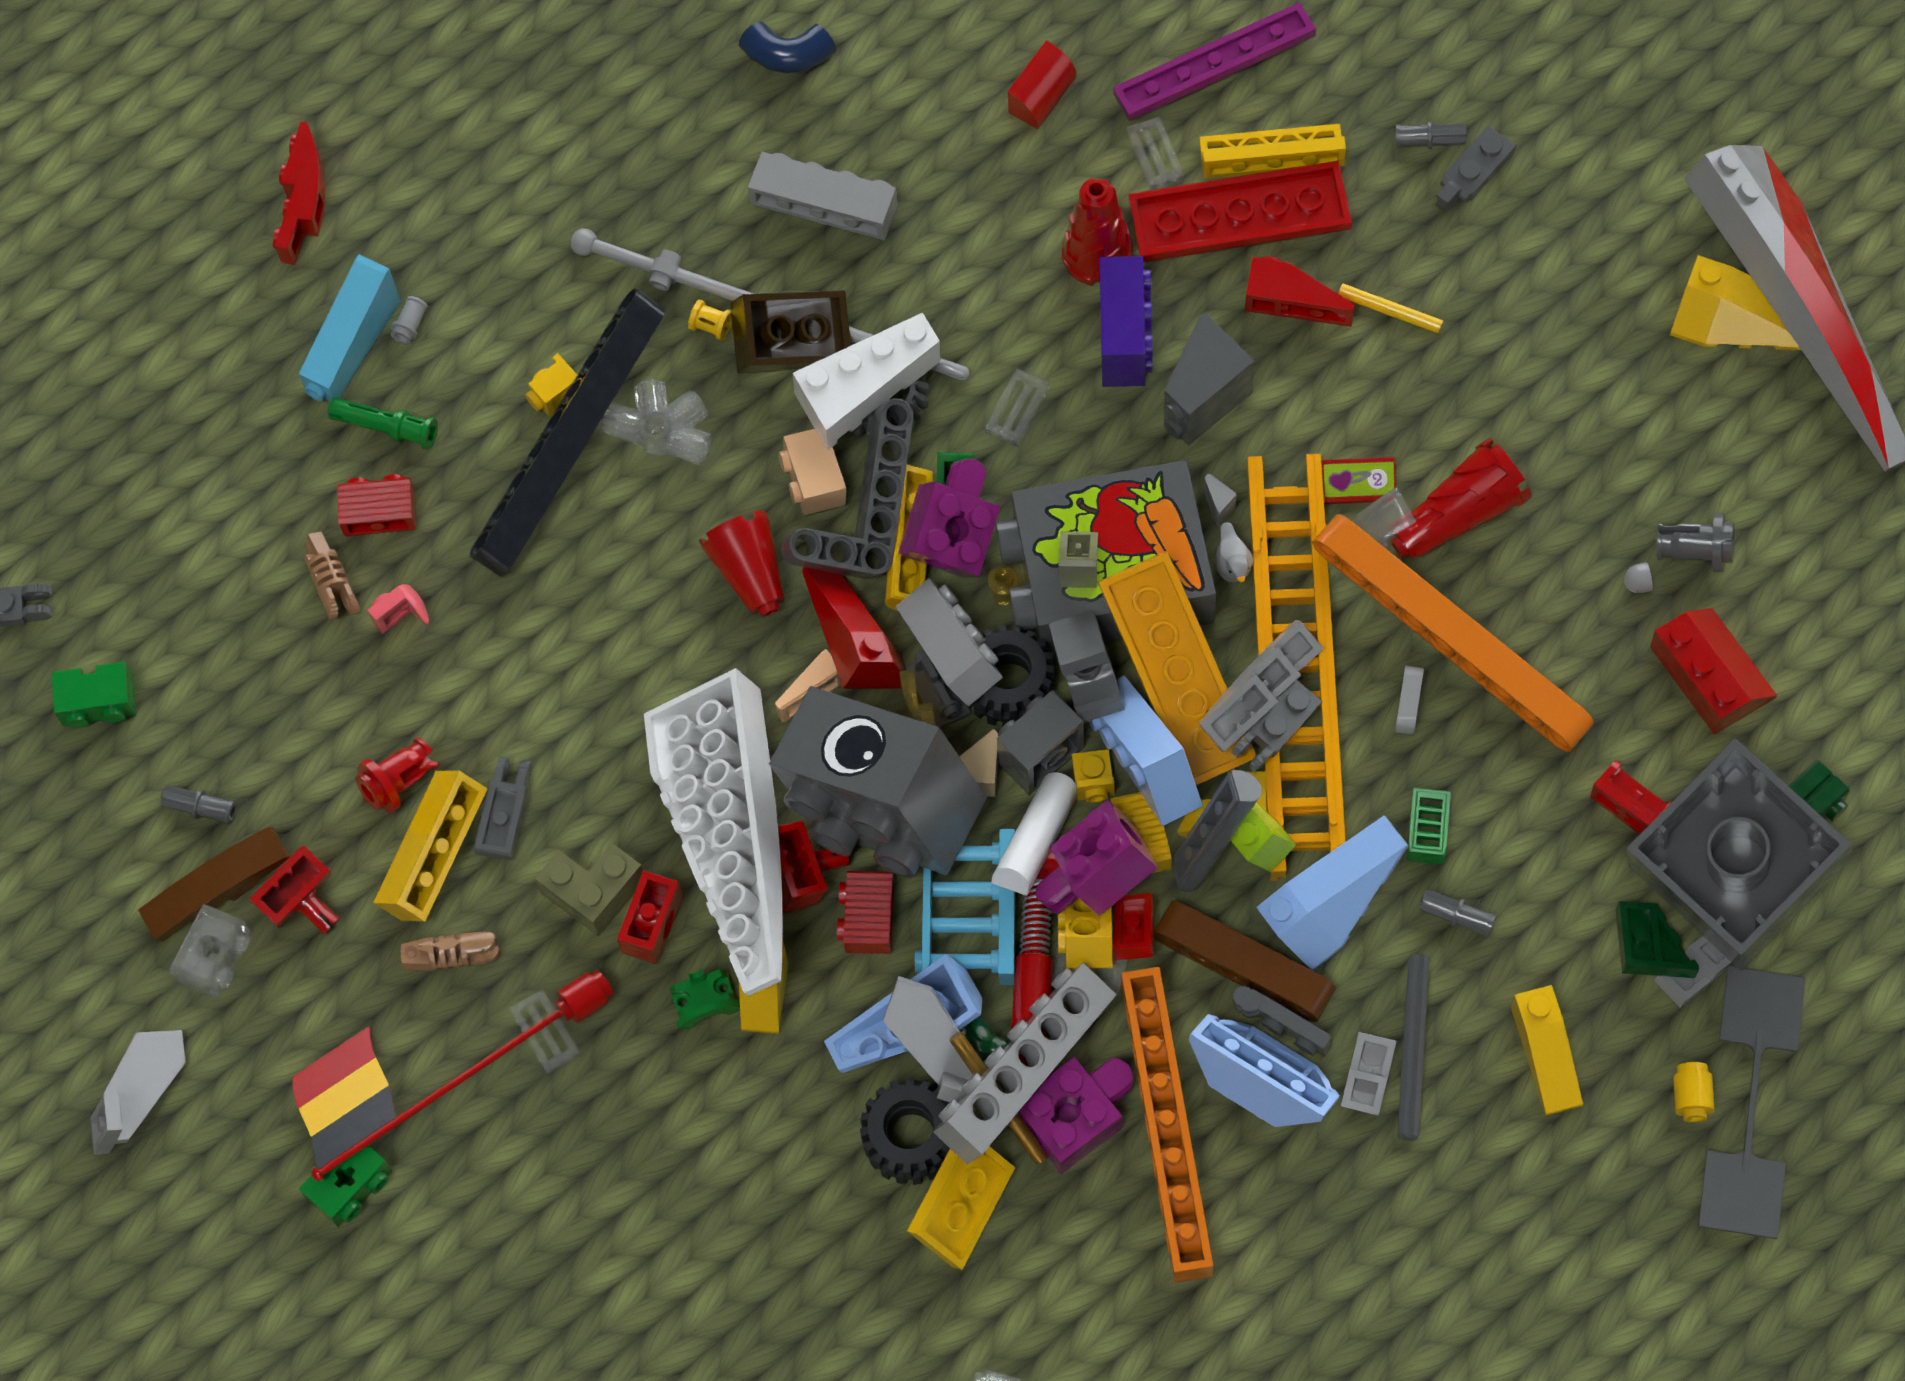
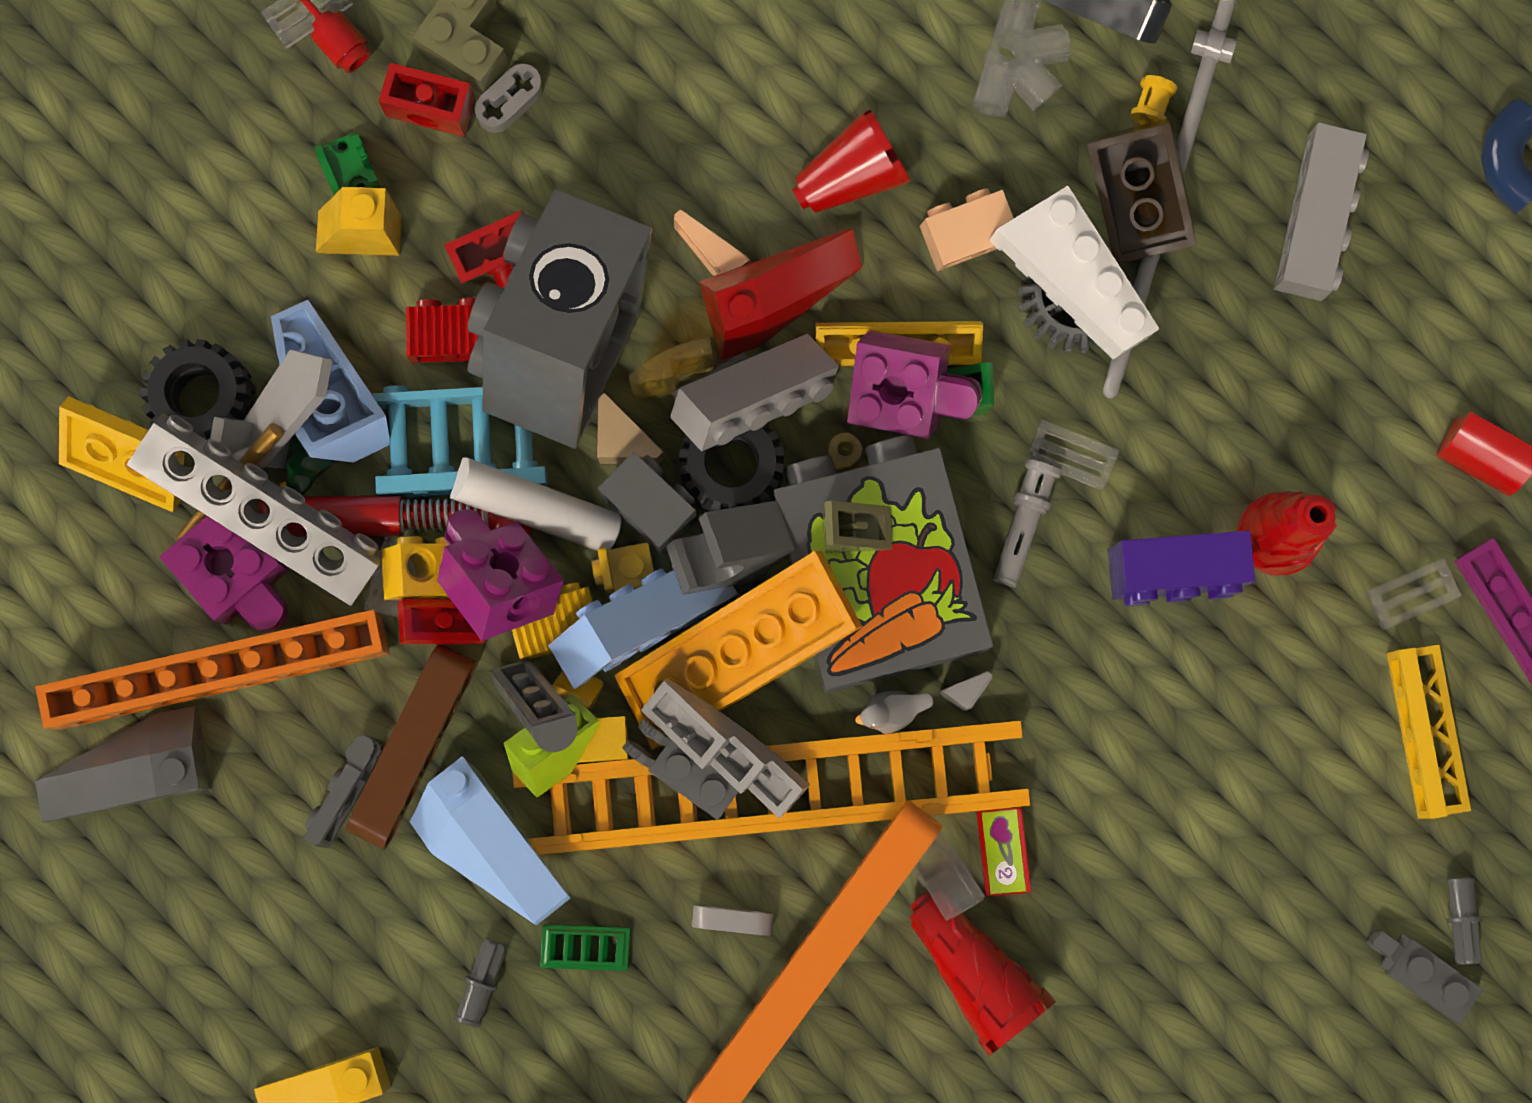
camera: 75 degrees right, 15 degrees up
white wedge [644,668,783,996] -> none
dark grey beam [781,399,913,579] -> none
red plate [1128,160,1352,262] -> none
dark grey slope [1164,313,1255,446] -> none
light blue wedge [1188,1014,1339,1127] -> none
red slope [1245,256,1354,327] -> none
yellow bar [1338,283,1444,334] -> none
light grey slope [1341,1032,1397,1116] -> none
dark grey axle [1397,954,1430,1141] -> none
none -> dark grey wedge [35,706,211,823]
none -> light grey beam [475,64,543,133]
none -> light grey pin [993,459,1062,588]

